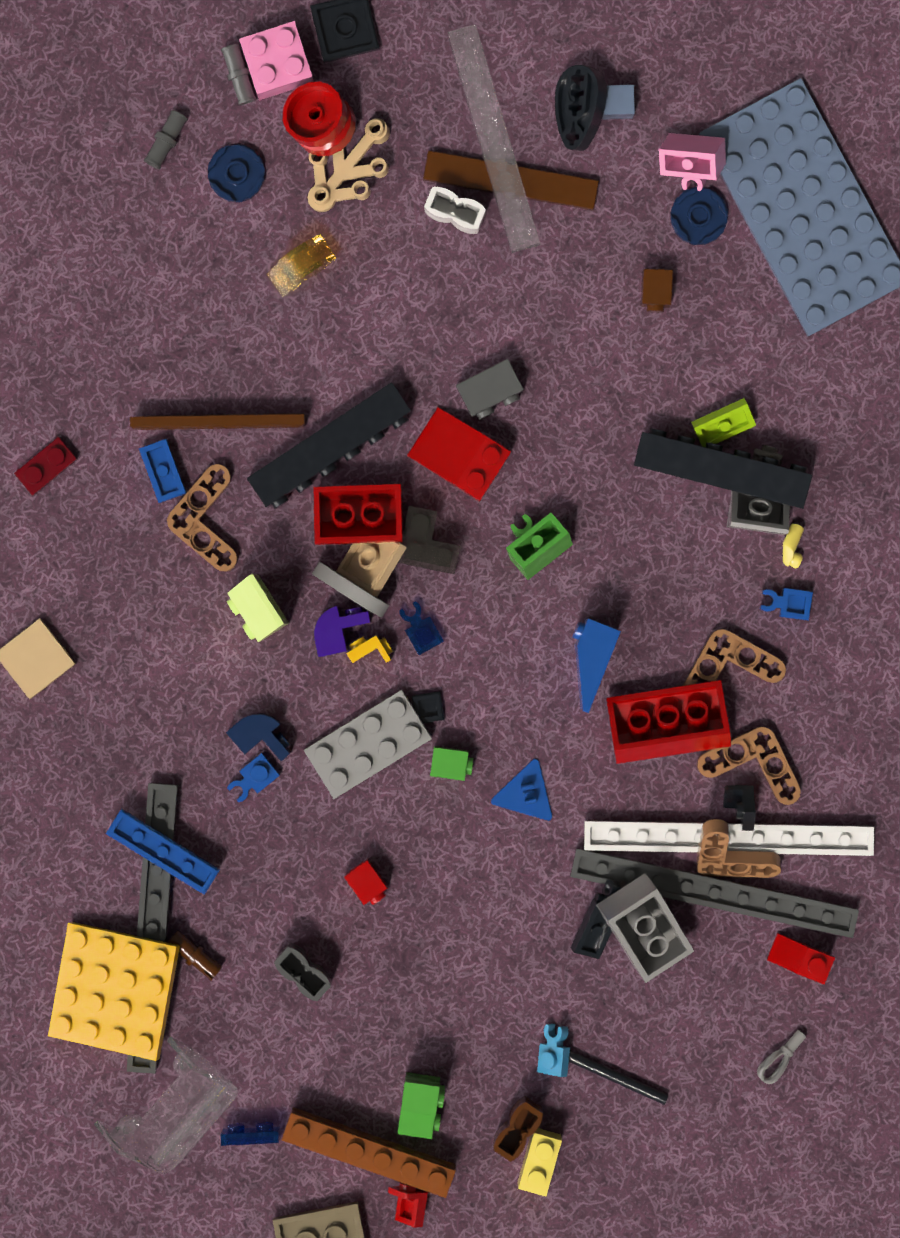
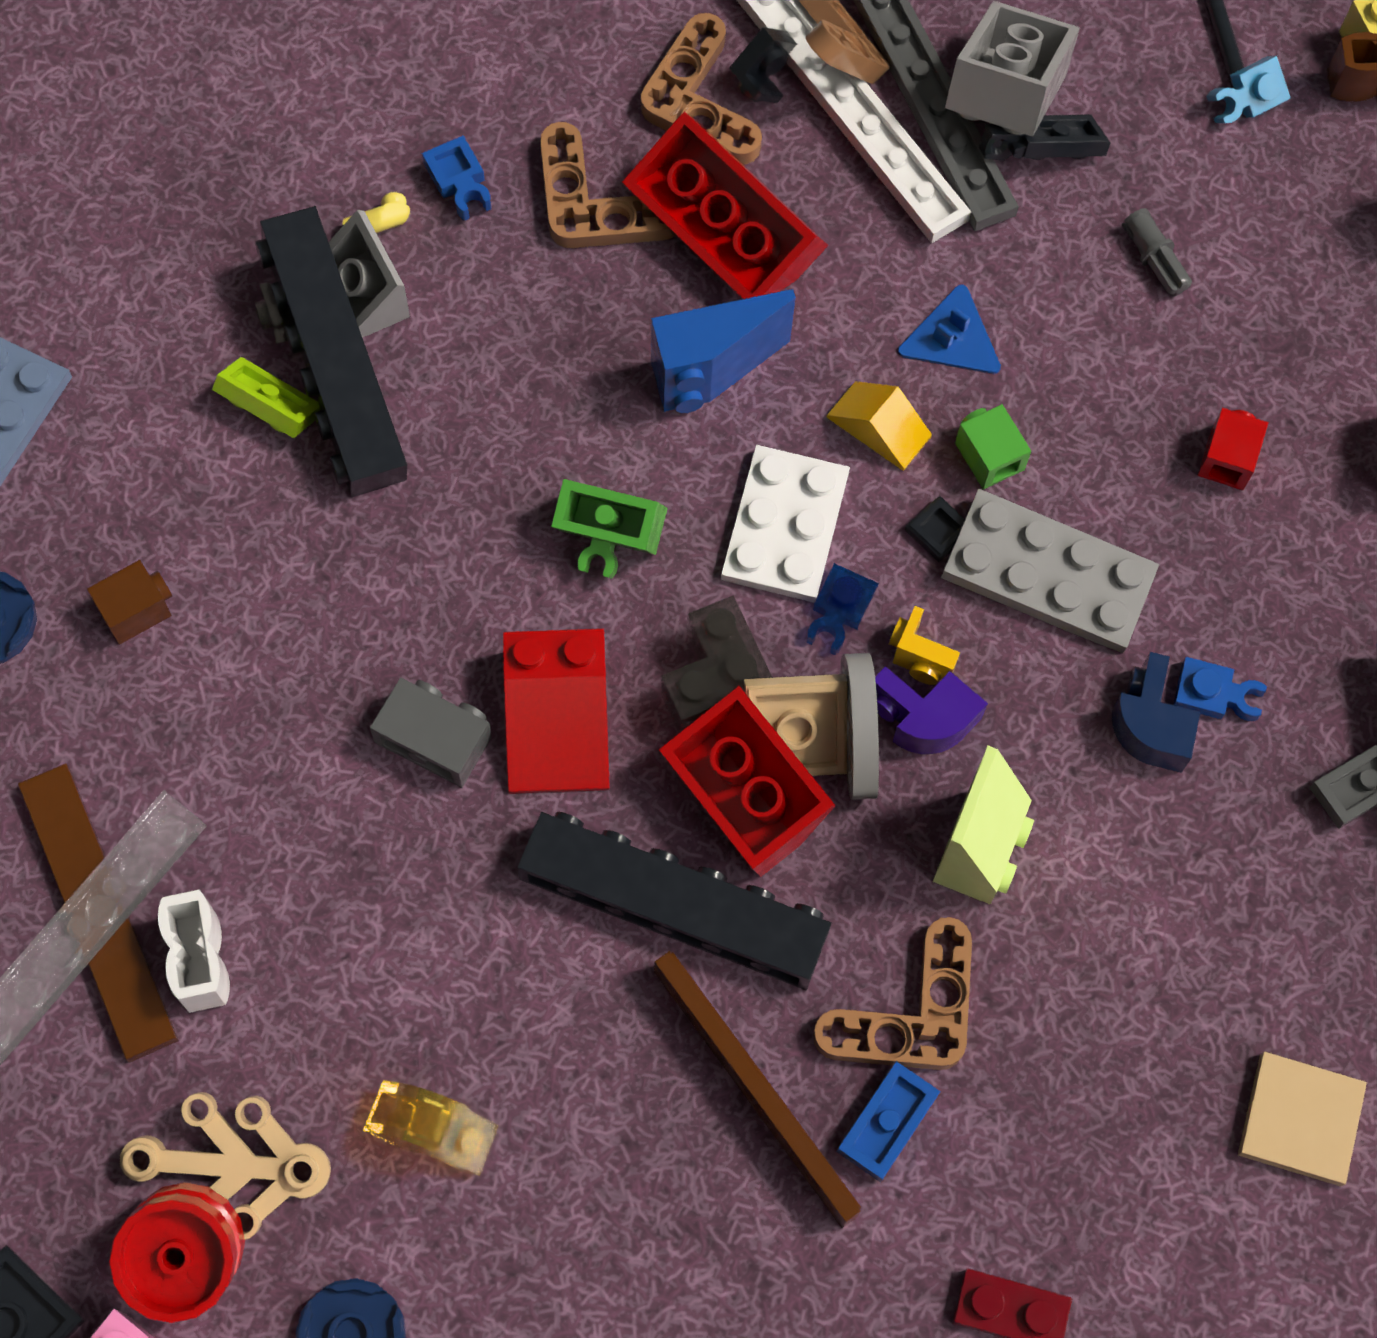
camera: 130 degrees left, 20 degrees down
none -> white plate [721,445,850,603]
none -> yellow slope [827,381,932,471]
none -> dark grey axle [1122,208,1192,296]

